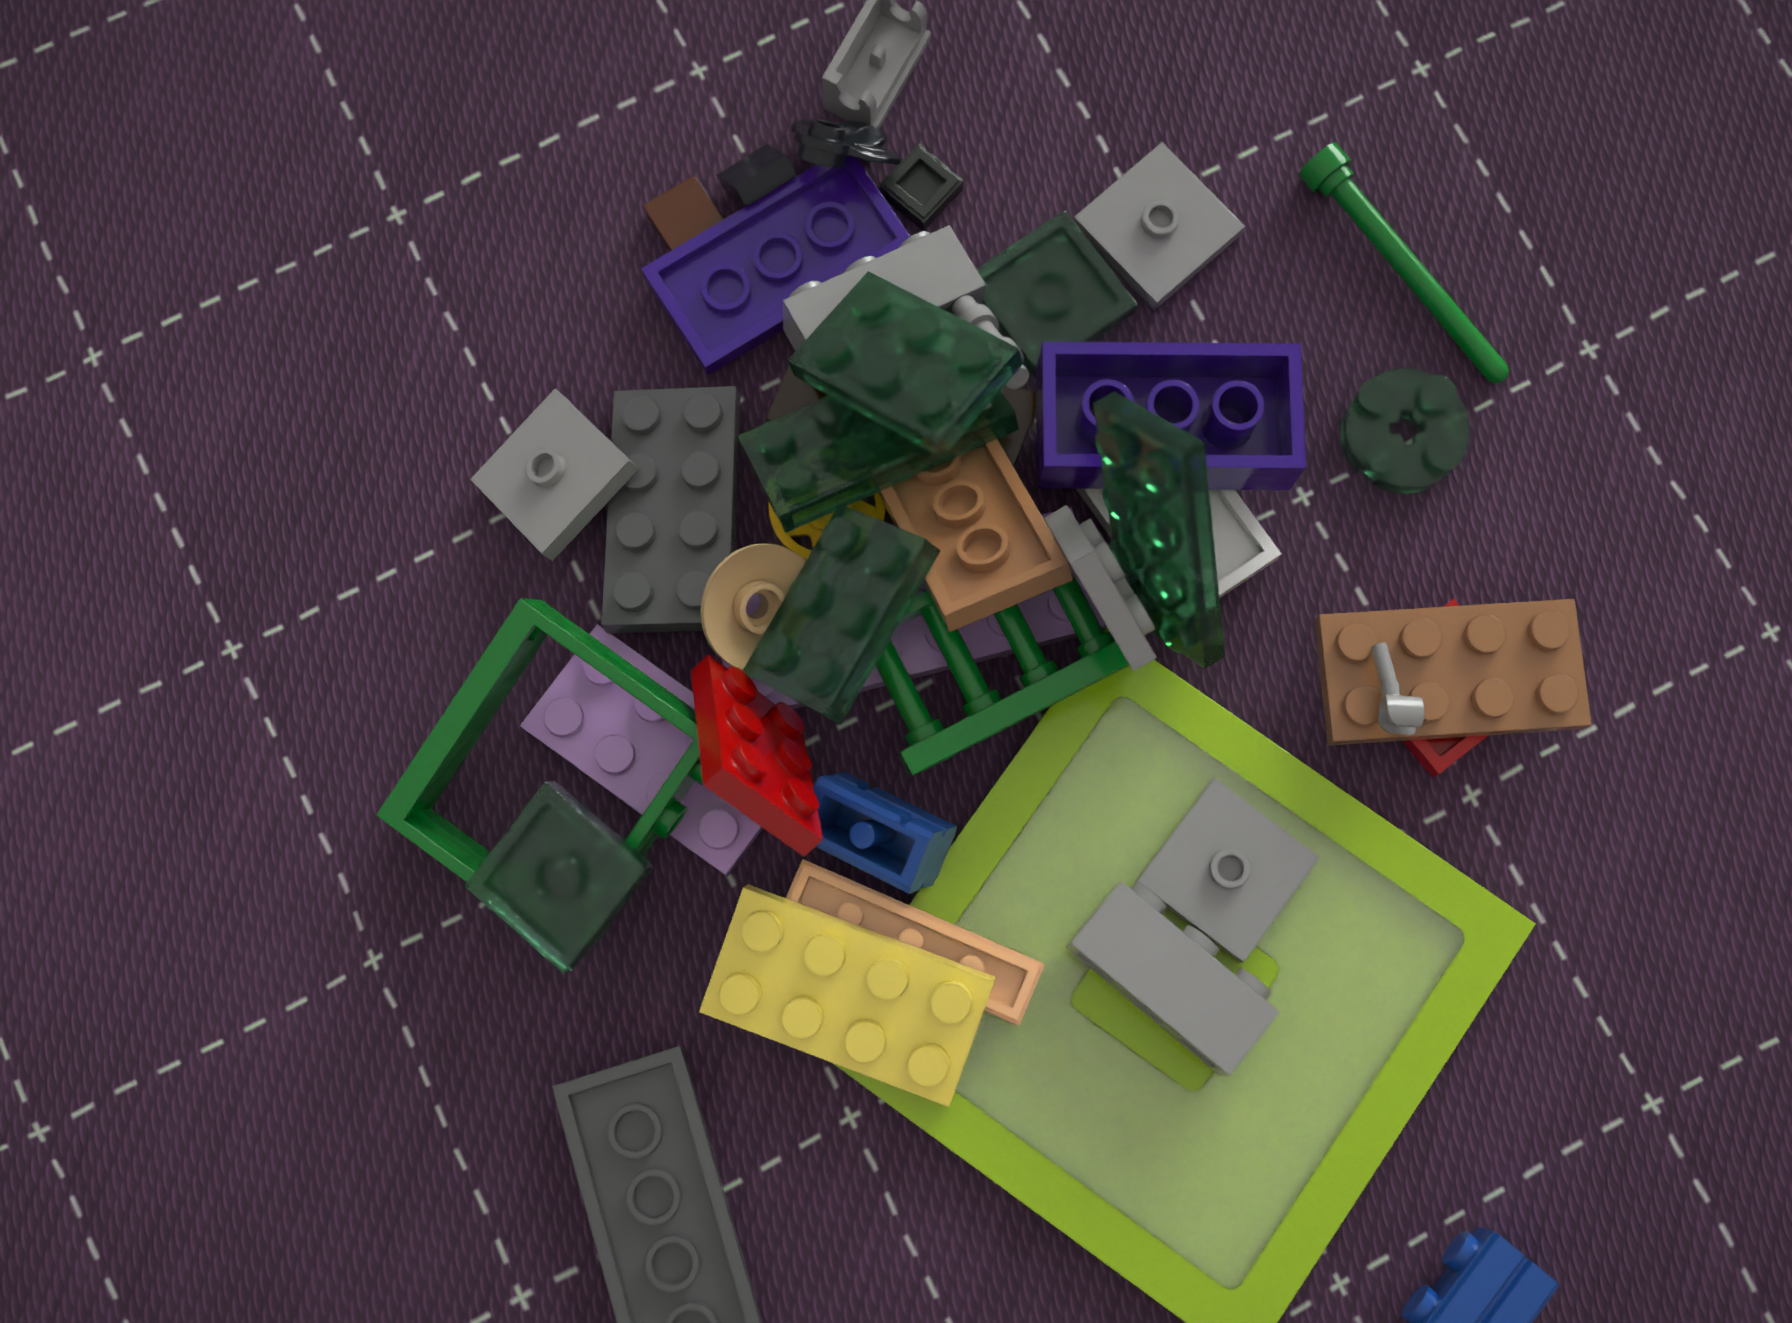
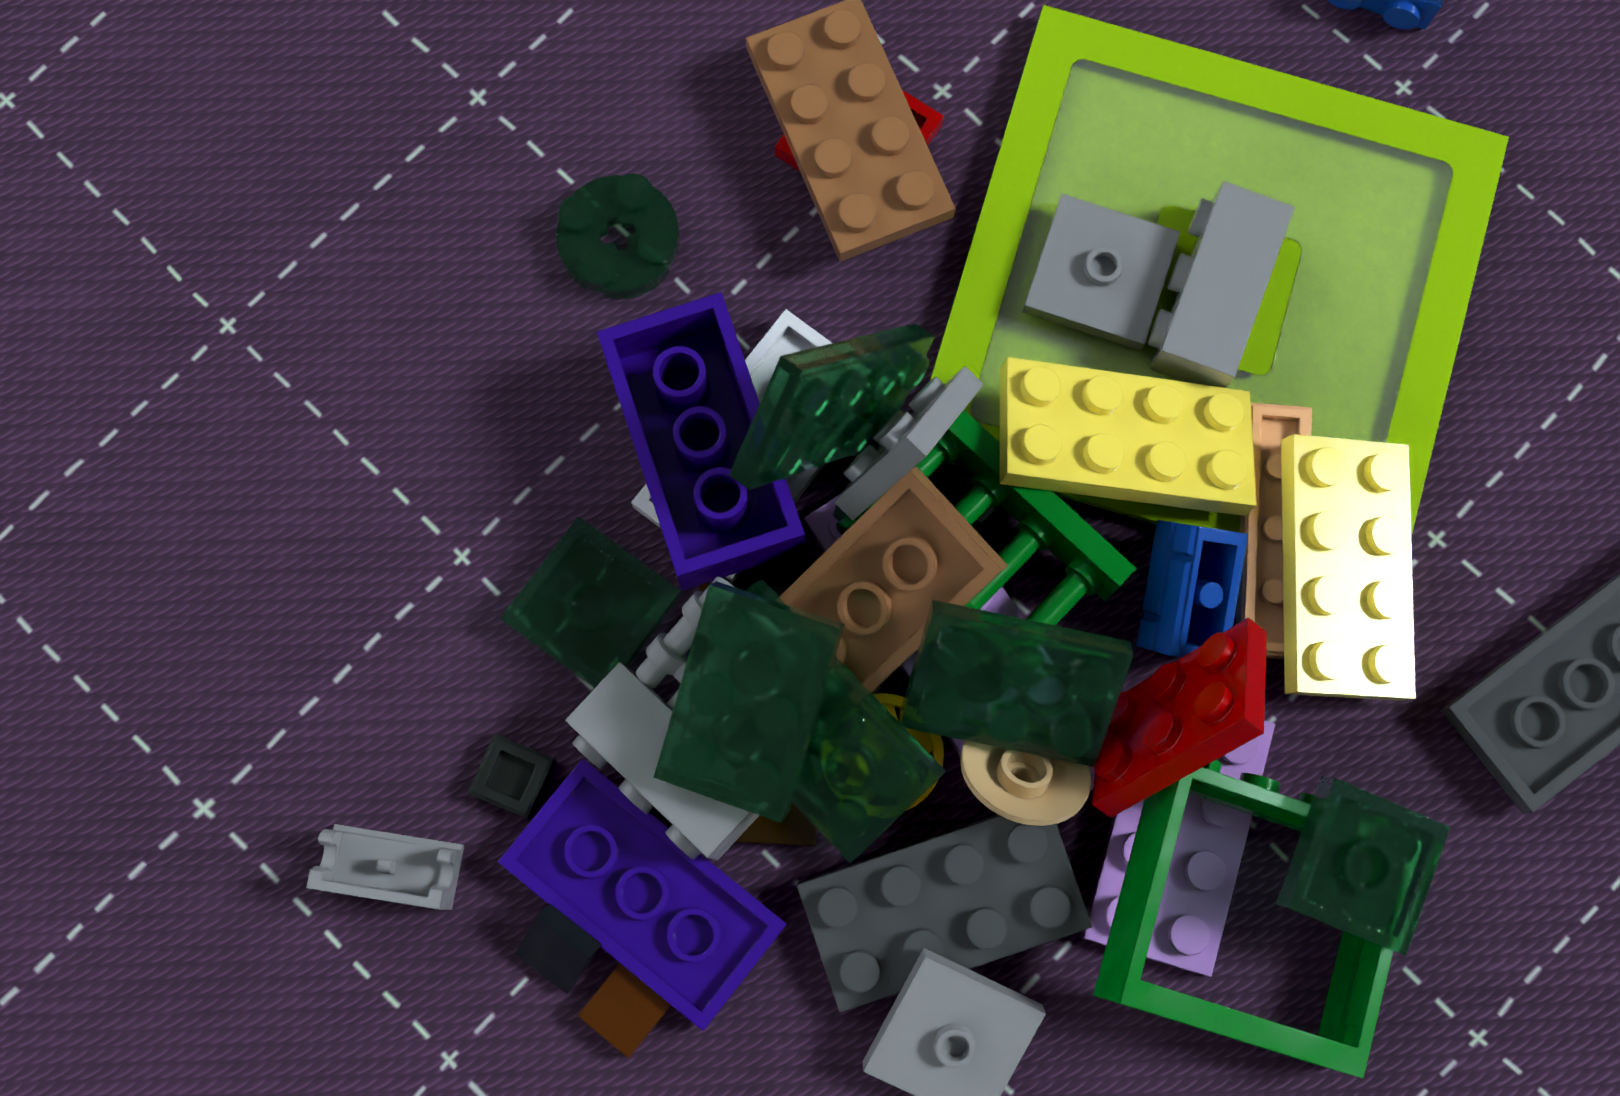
camera: 110 degrees left, 0 degrees up
black plate [791,119,901,168] -> none
light grey plate [1072,142,1245,310] -> none
green piece [1298,142,1509,384] -> none
light grey hand [1371,643,1424,735] -> none
none -> light yellow plate [1000,357,1256,516]

